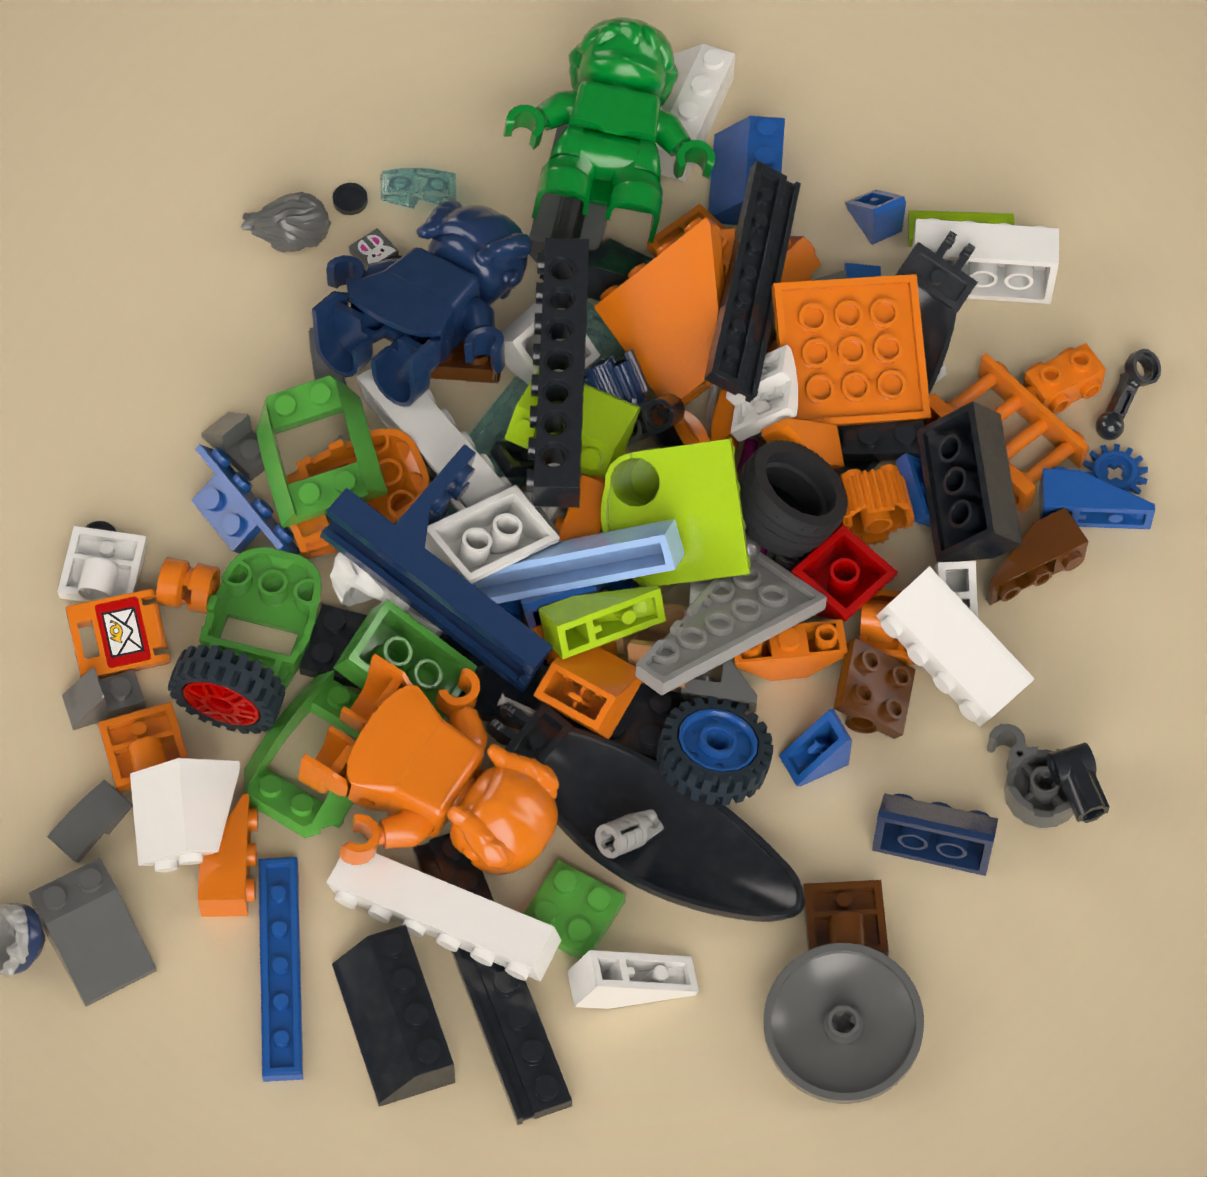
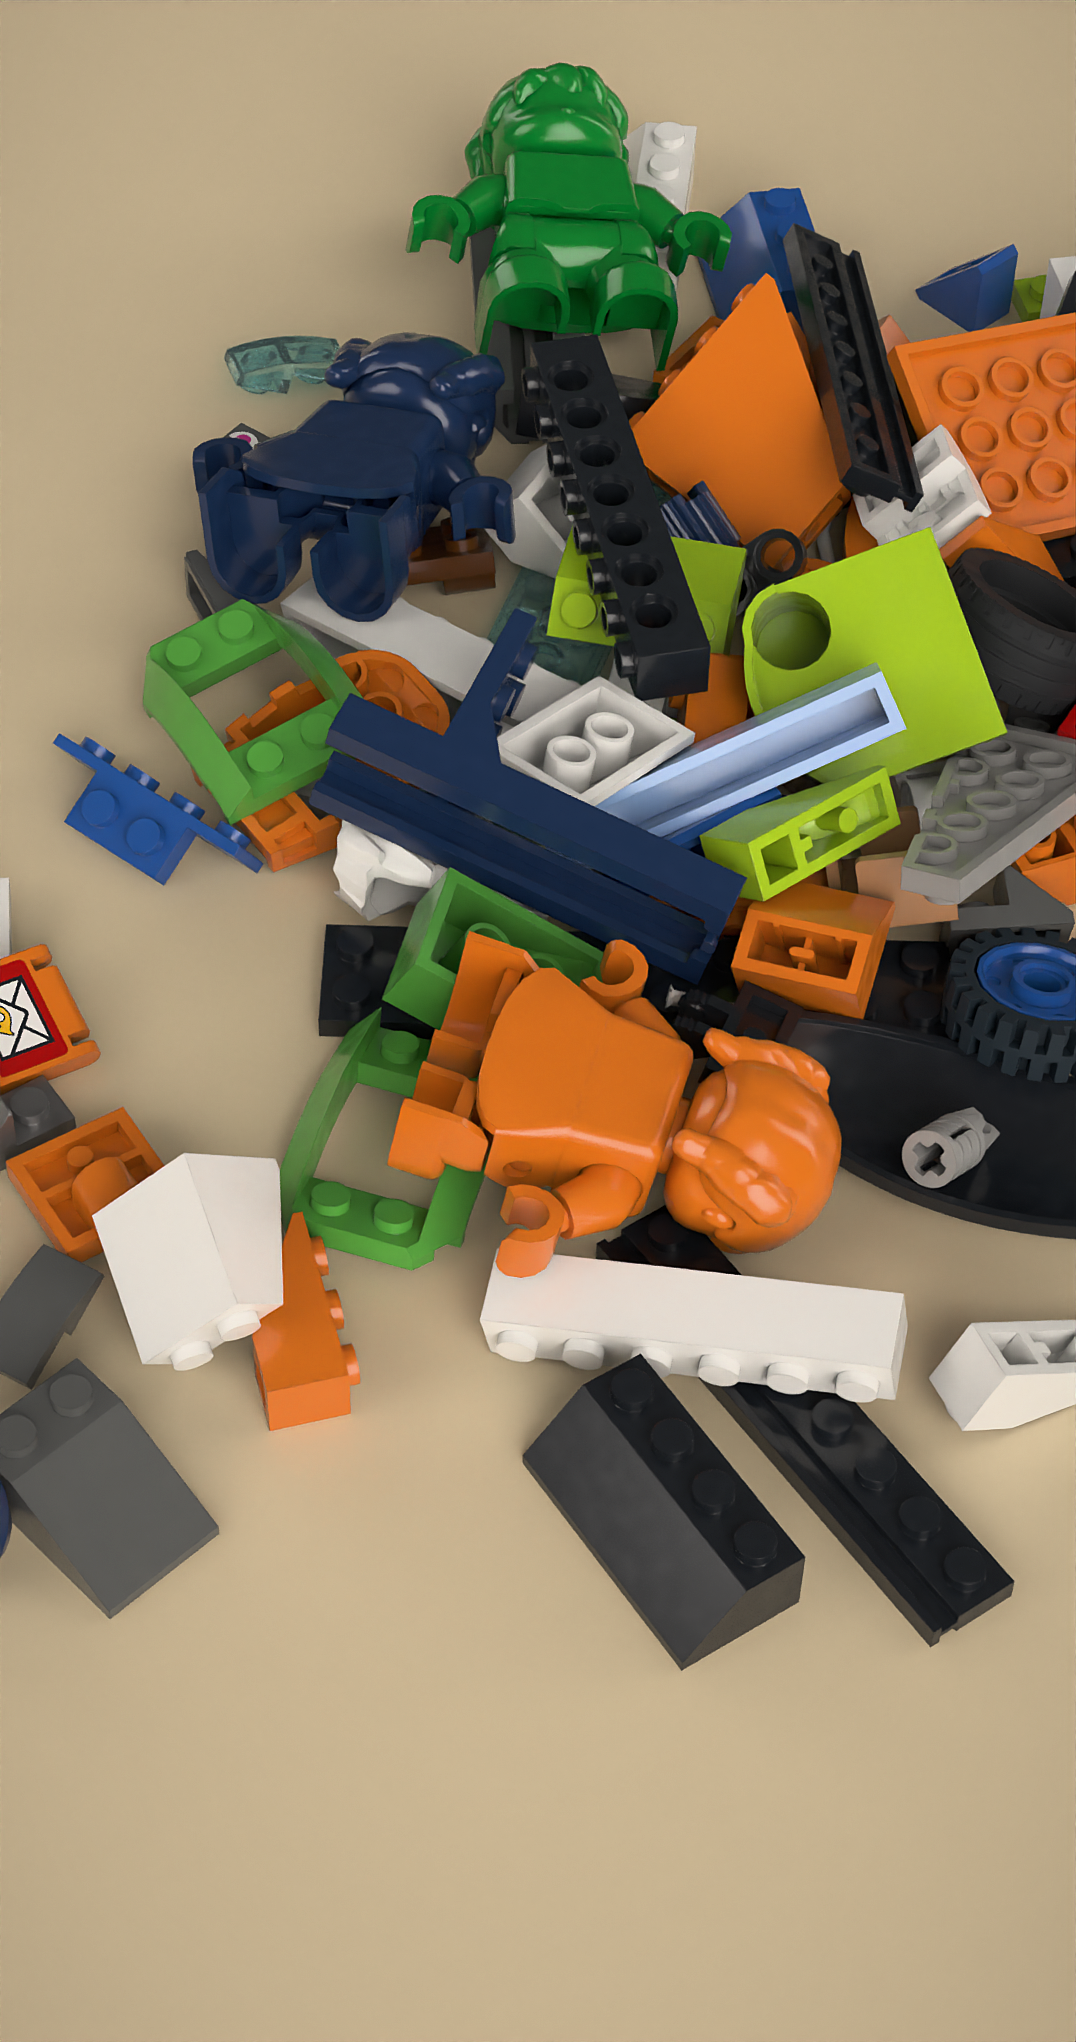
camera: 15 degrees left, 10 degrees down
orange wheel [156,557,220,614] -> none
black wheel [168,645,286,734] -> none
bright green slope [199,547,322,690] -> none
dark grey slope [201,412,265,481] -> none
dark grey hair [241,192,331,253] -> none
blue tile [258,857,303,1082] -> none
black piece [332,183,368,215] -> none
black plate [490,441,535,477] -> none
bright green plate [523,860,626,960] -> none

